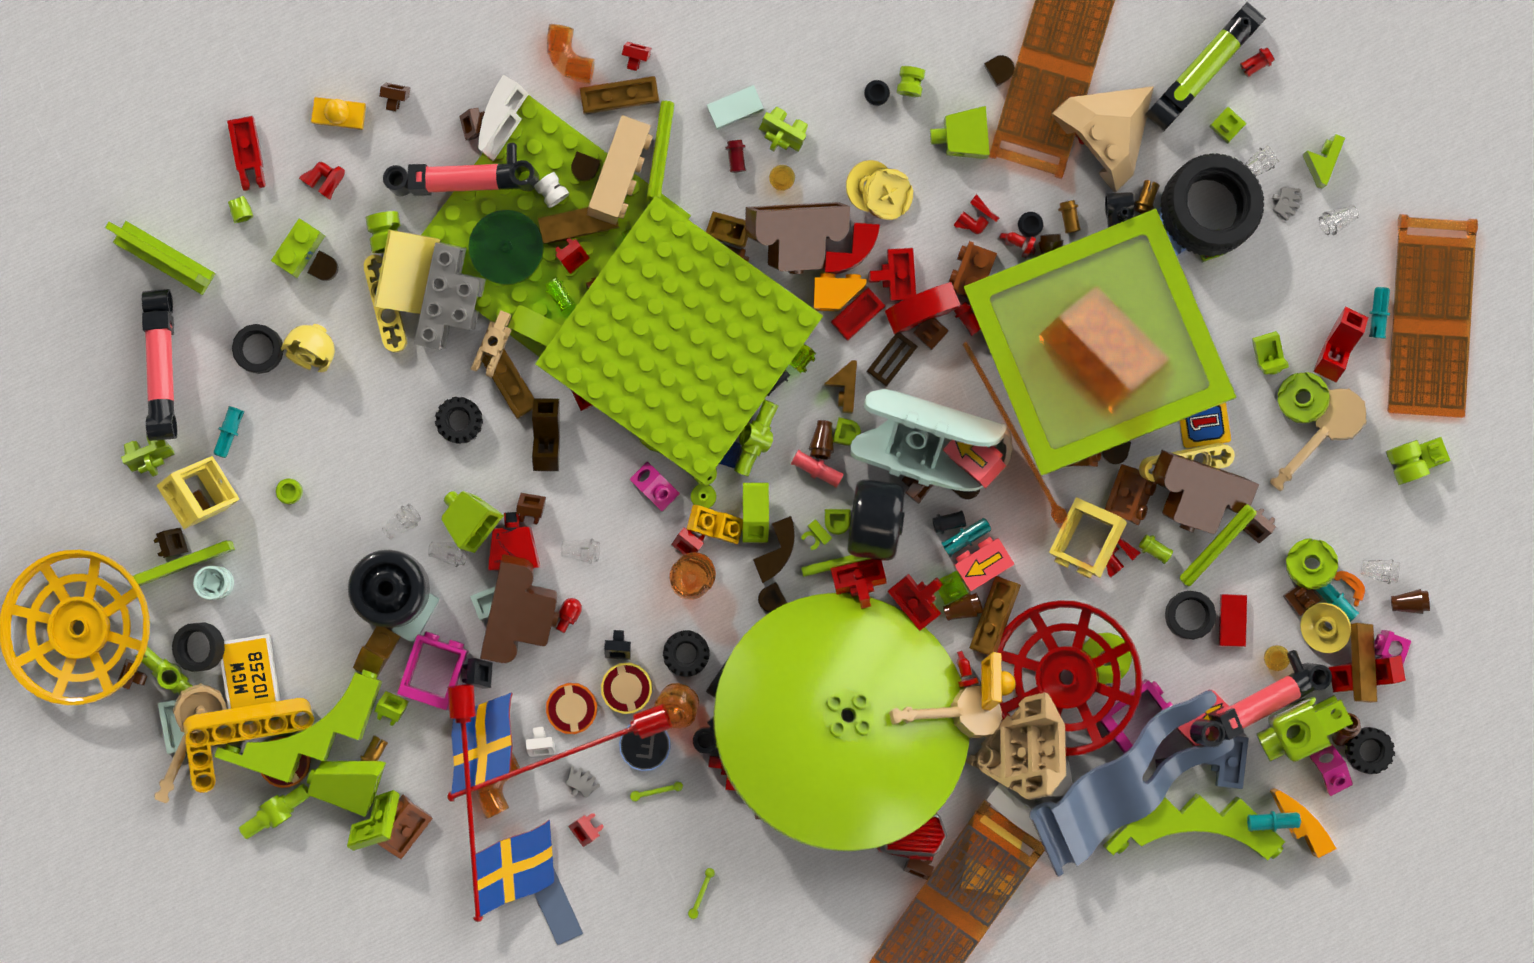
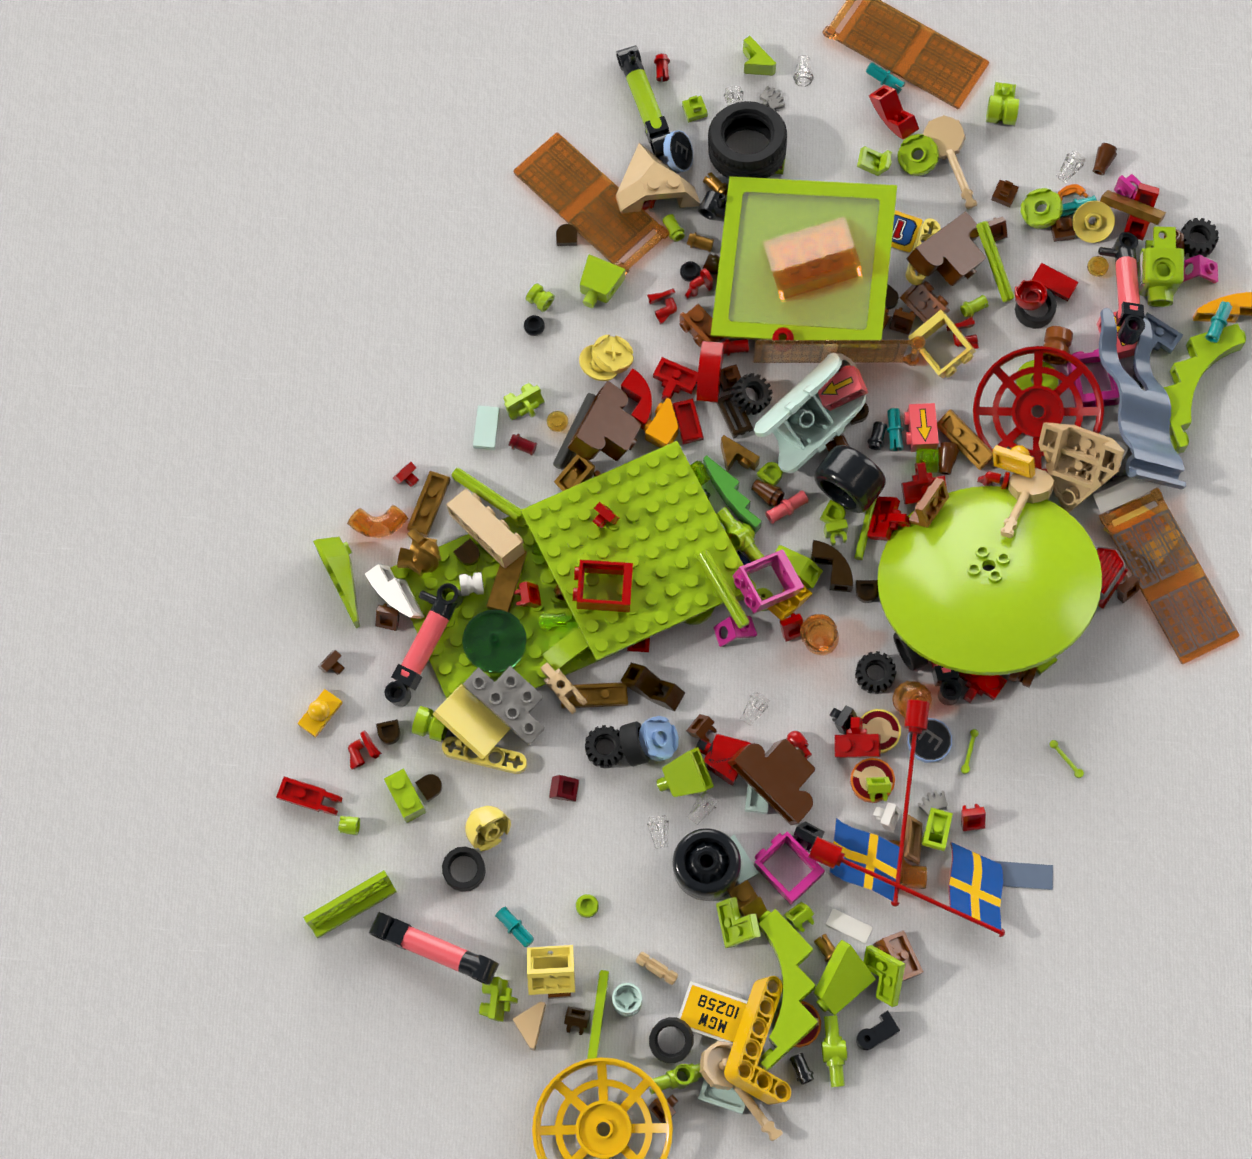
camera: 55 degrees left, 15 degrees down
none -> lime wedge [313,536,360,628]
none -> dark brown tile [376,719,401,745]
none -> pearl gold helmet [397,529,442,577]
none -> tan slope [513,1002,546,1051]
none -> dark red slope [549,775,579,802]
none -> dark grey axle [553,393,596,470]
none -> red window [572,560,633,612]
none -> red tile [592,502,620,528]
none -> black tyre [619,721,650,767]
none -> tan axle [636,952,678,985]
none -> light blue tile [639,716,679,761]
none -> lime pin [662,214,685,242]
none -> tile [664,130,693,173]
none -> lime axle [698,550,749,628]
none -> bright green slope [703,455,762,534]
none -> lime tile [716,897,761,948]
none -> black tyre [731,373,773,415]
none -> dark pink window [733,549,804,614]
none -> red plate [772,327,794,349]
none -> black pin [789,1053,814,1085]
none -> white sticker [826,909,872,943]
none -> red hinge [835,717,881,758]
none -> black leg [856,1010,900,1050]
none -> lime tile [866,777,891,802]
none -> reddish brown tile [889,307,916,335]
none -> medium nougat tile [903,815,923,865]
none -> dark orange bracket [909,477,949,528]
none -> lime slope [921,807,953,851]
none -> reddish brown tile [991,180,1019,208]
none -> red hair [1014,280,1048,310]
none -> dark orange wheel [1043,326,1073,365]

